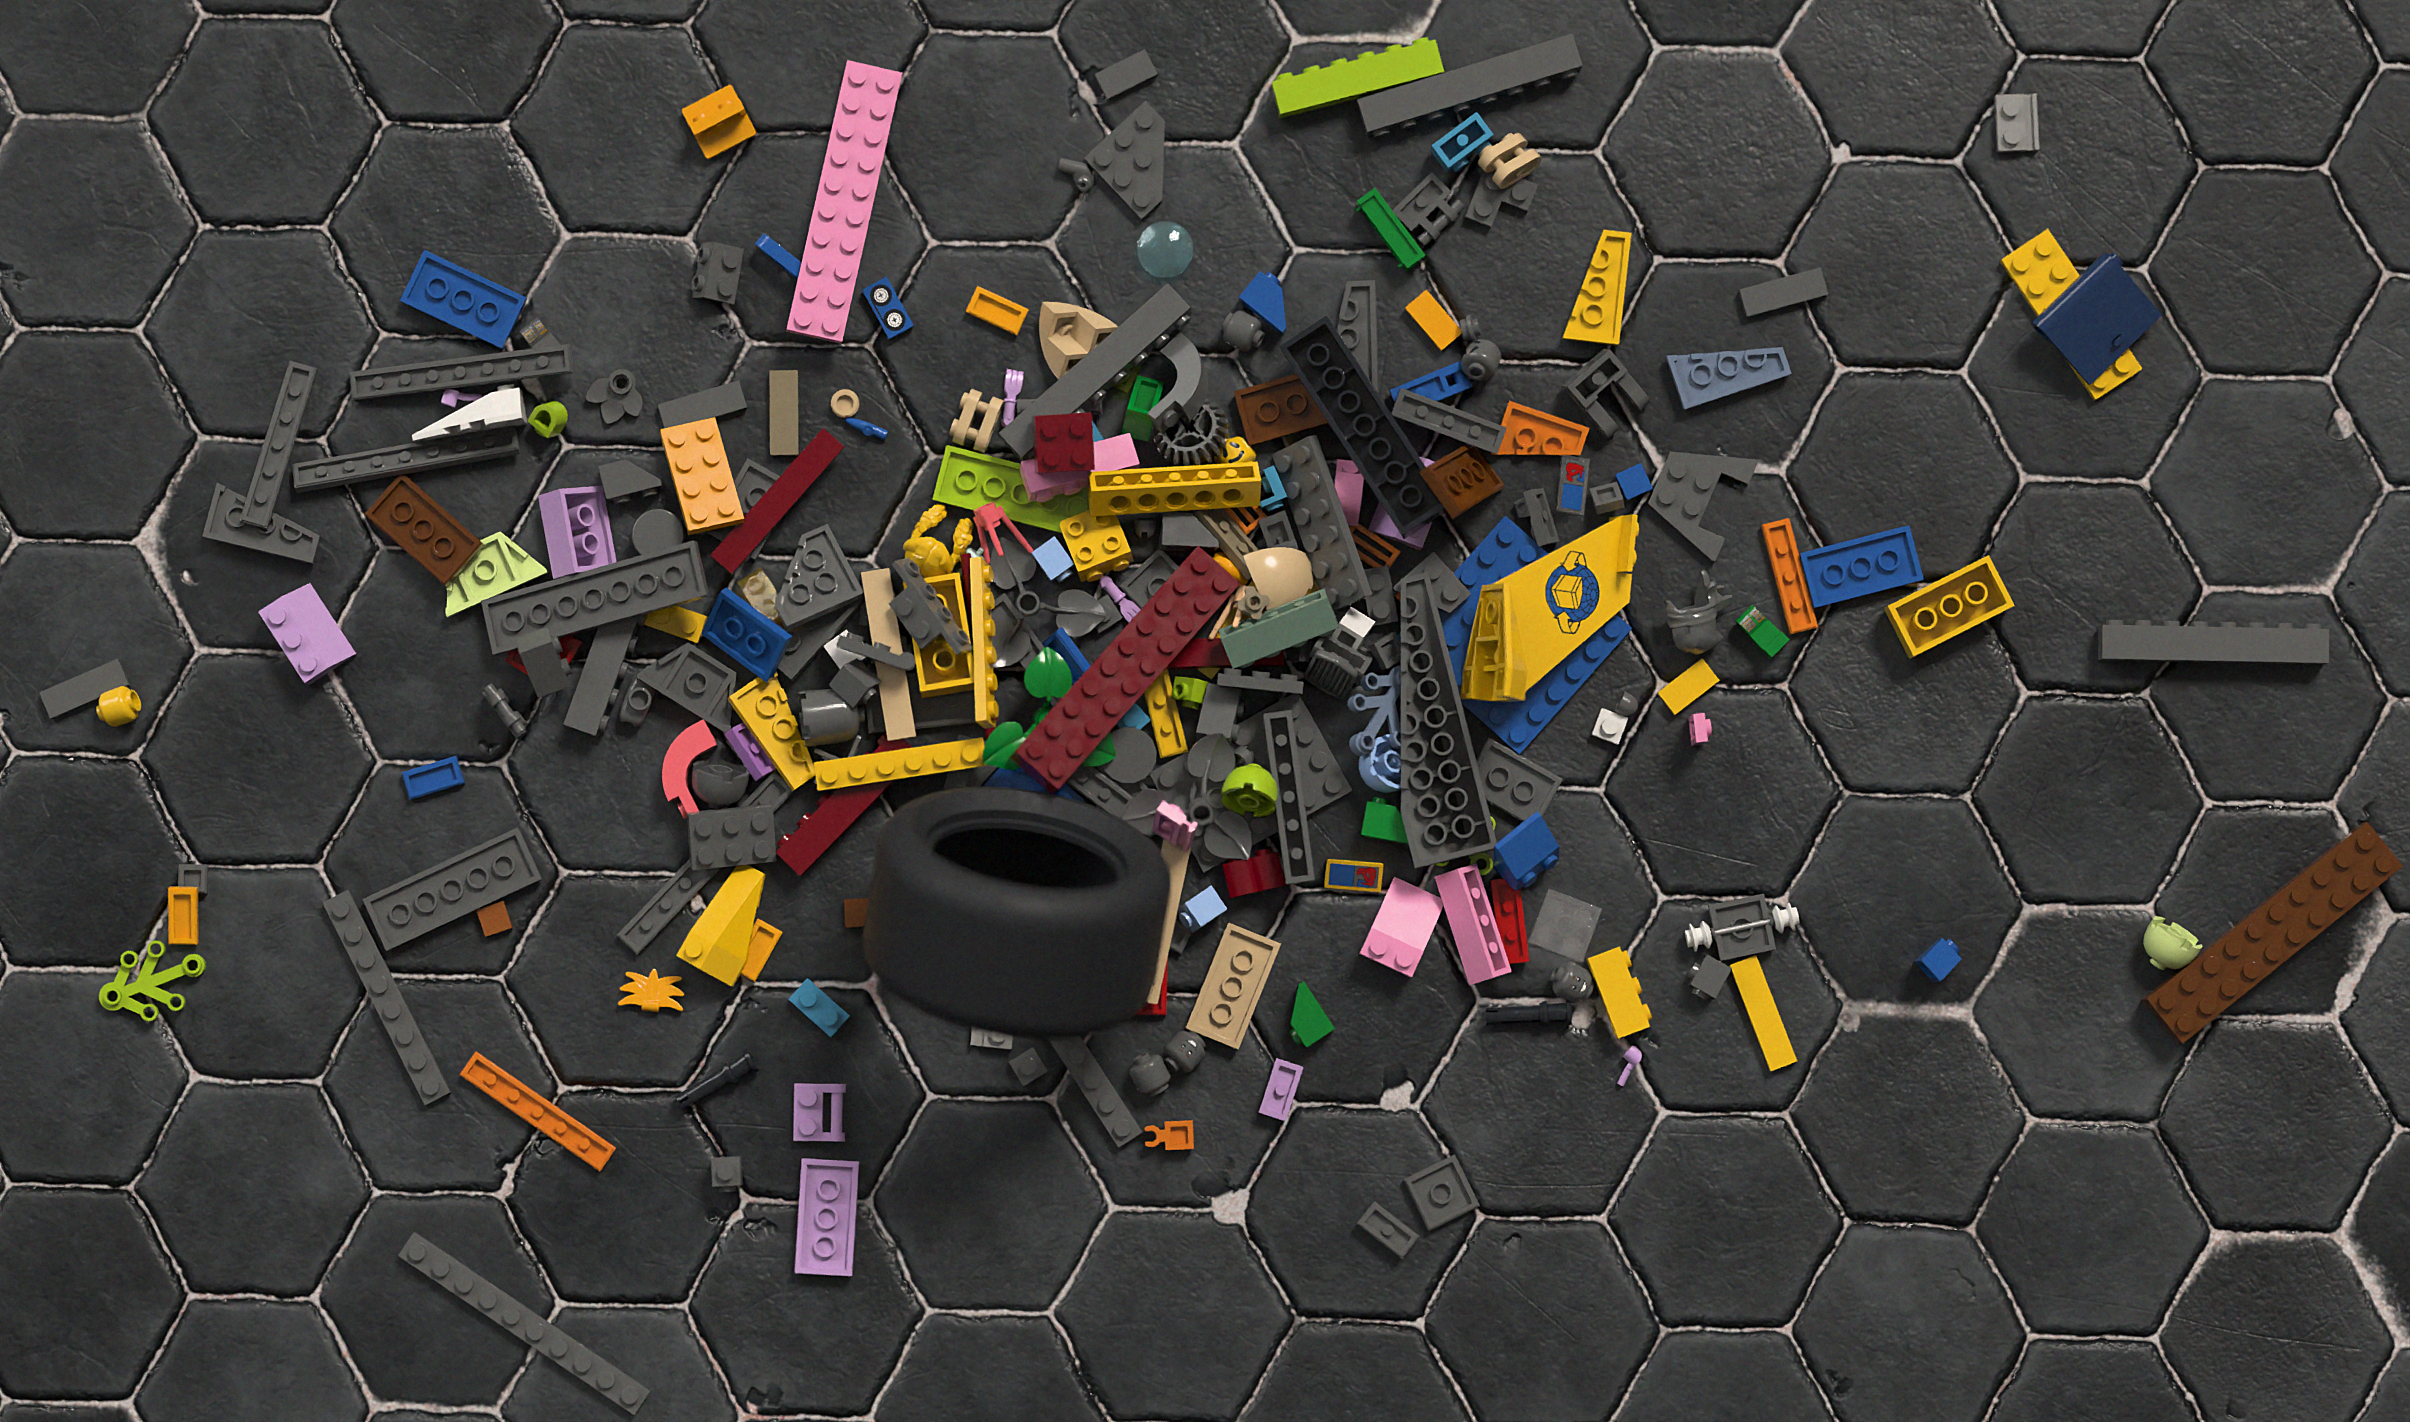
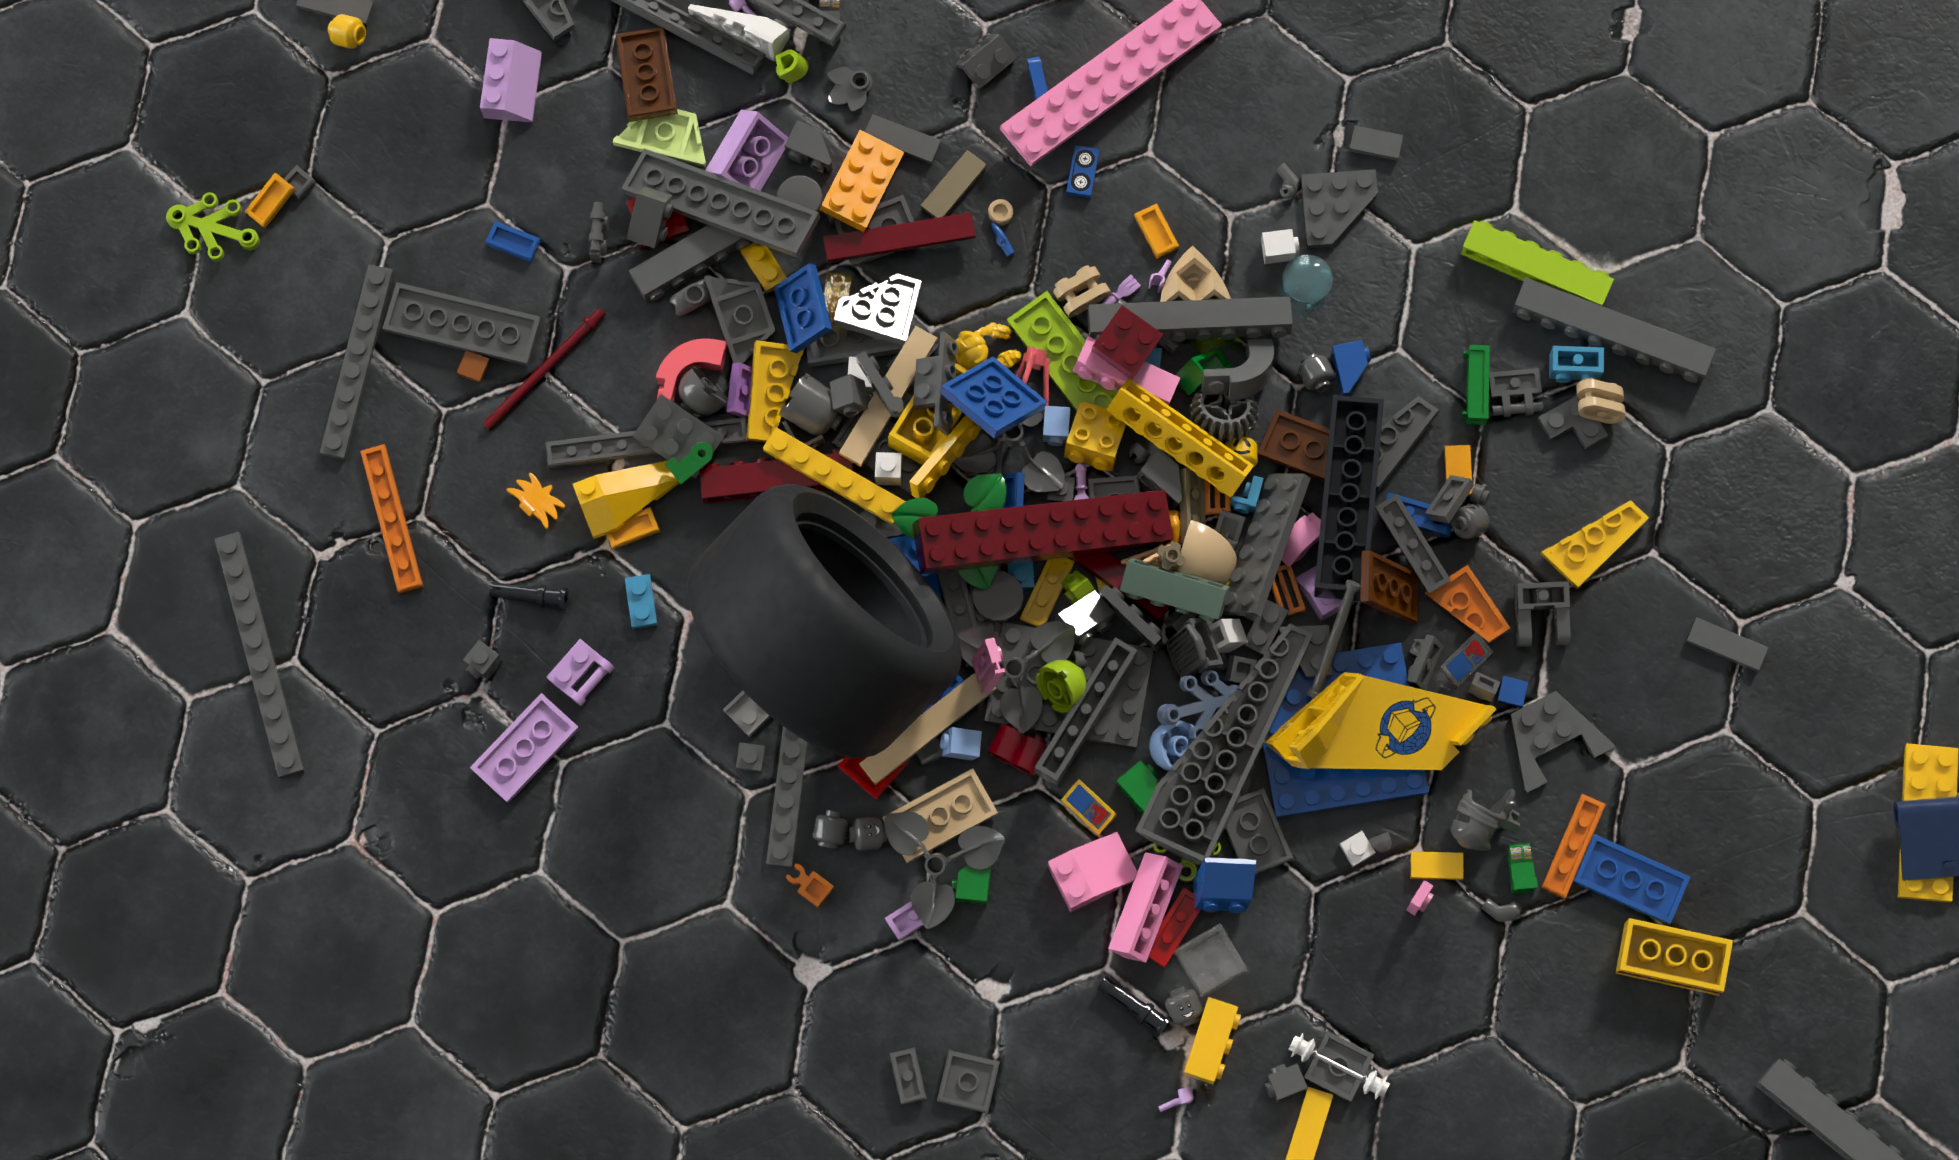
camera: 50 degrees right, 10 degrees down
sand blue wing [1666,347,1792,410] -> none
none -> dark red bar [482,308,606,431]
none -> green leg [665,441,713,484]
none -> white brick [875,452,902,486]
none -> dark grey plant [885,811,1005,929]
none -> blue plate [940,357,1047,438]
none -> lavender hand [1148,259,1172,293]
none -> white brick [1261,229,1299,264]
none -> dark grey bar [1307,580,1361,698]
none -> dark grey plate [1425,475,1474,523]
none -> dark grey arm [1481,898,1522,922]

